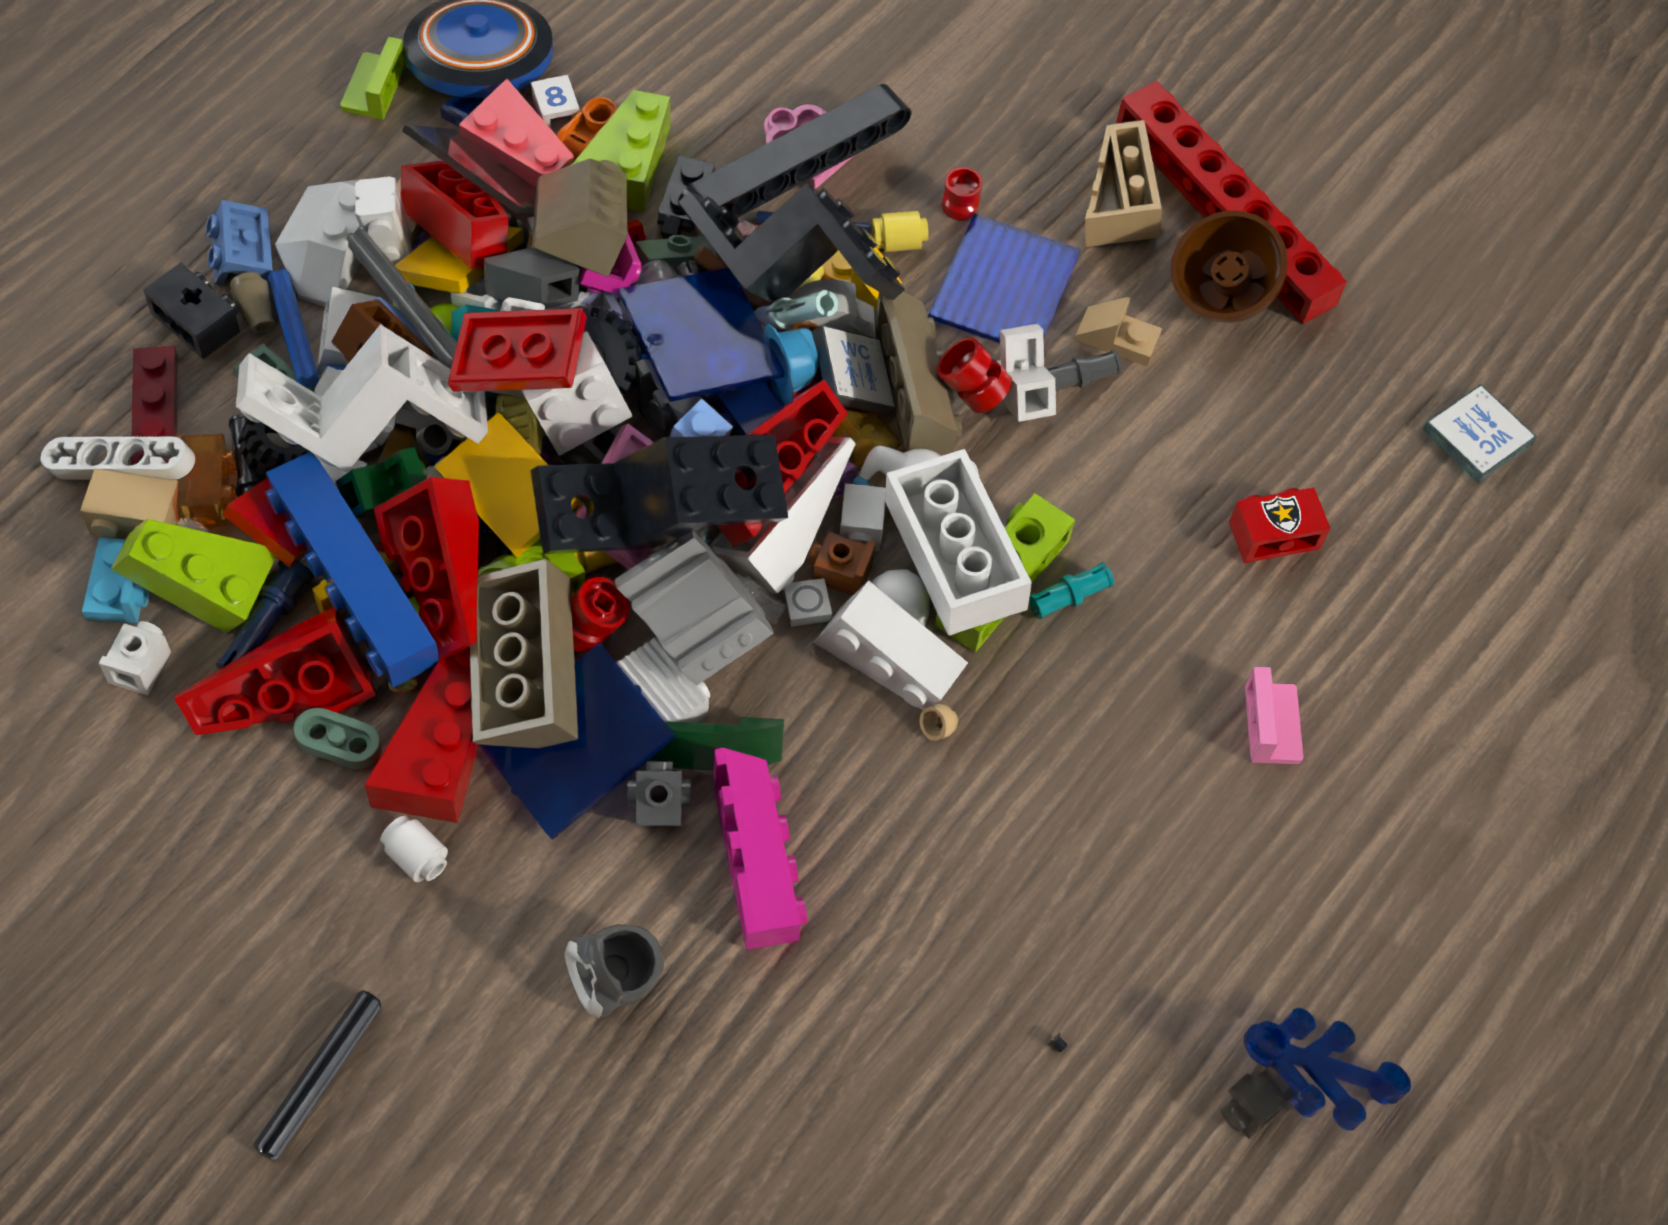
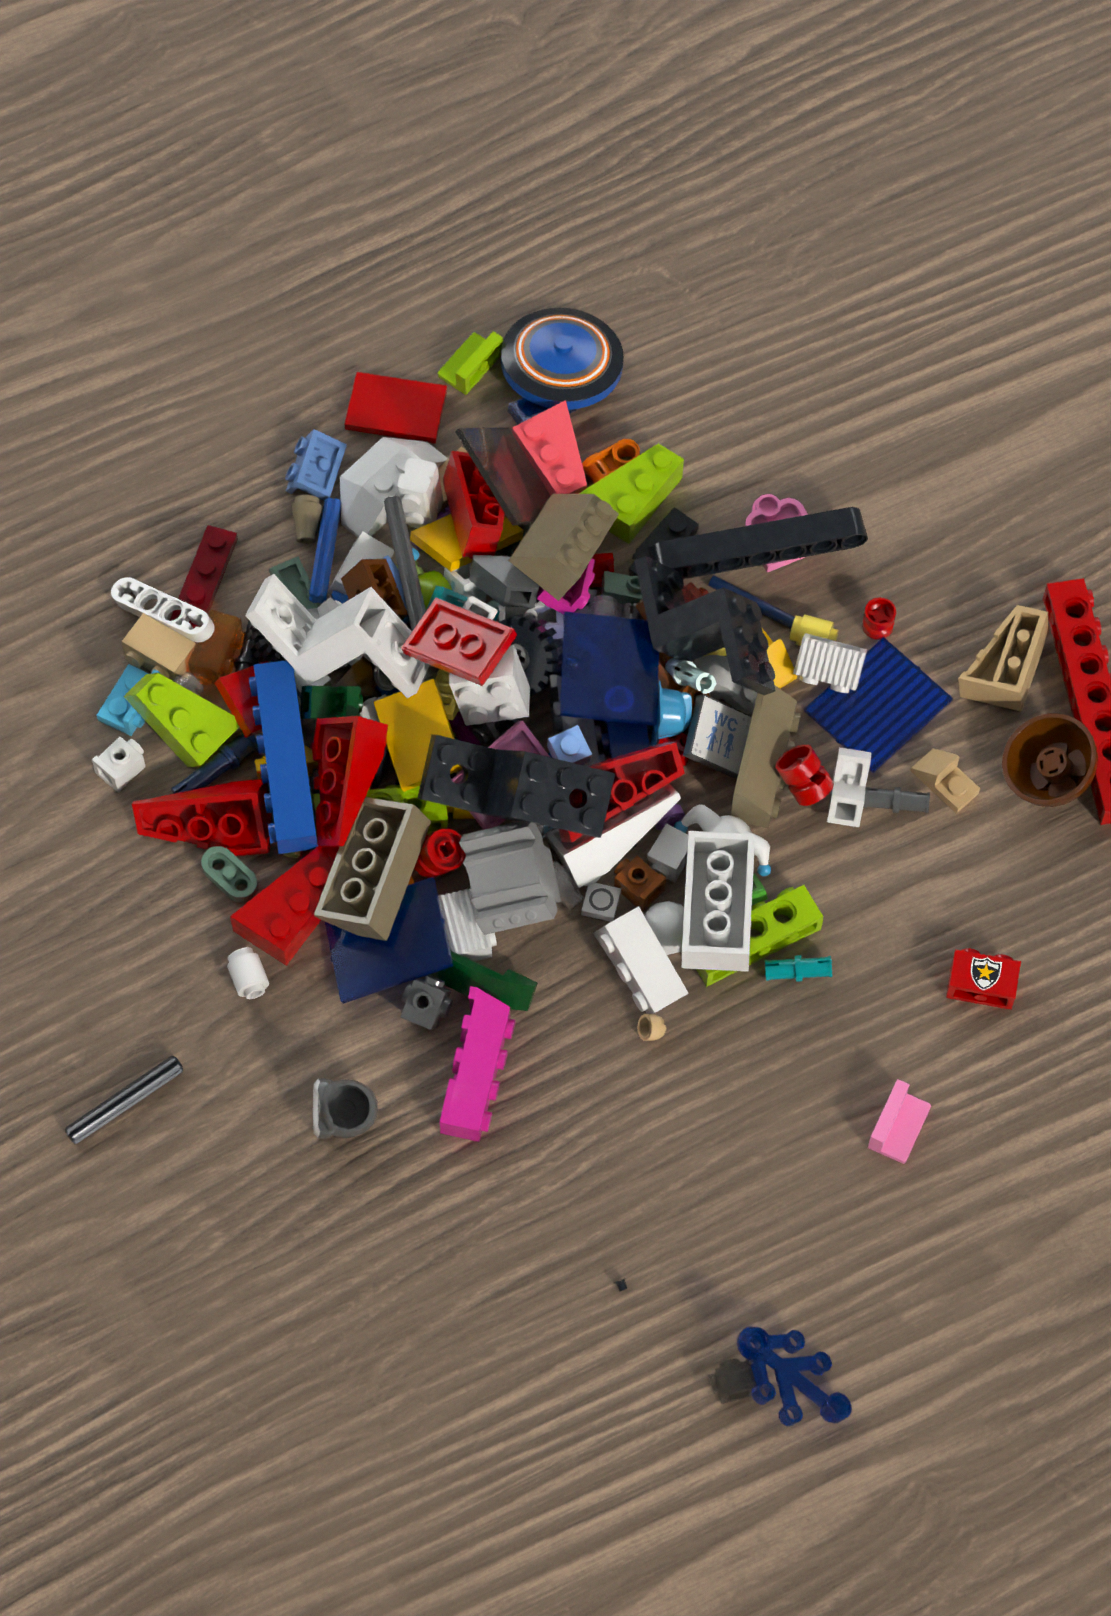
camera: 30 degrees right, 5 degrees up
black brick [143,263,240,359] -> none
white brick [531,75,579,136] -> none
clear yellow slope [831,411,902,472] -> none
none -> red tile [345,372,447,444]
none -> white brick [793,633,867,693]

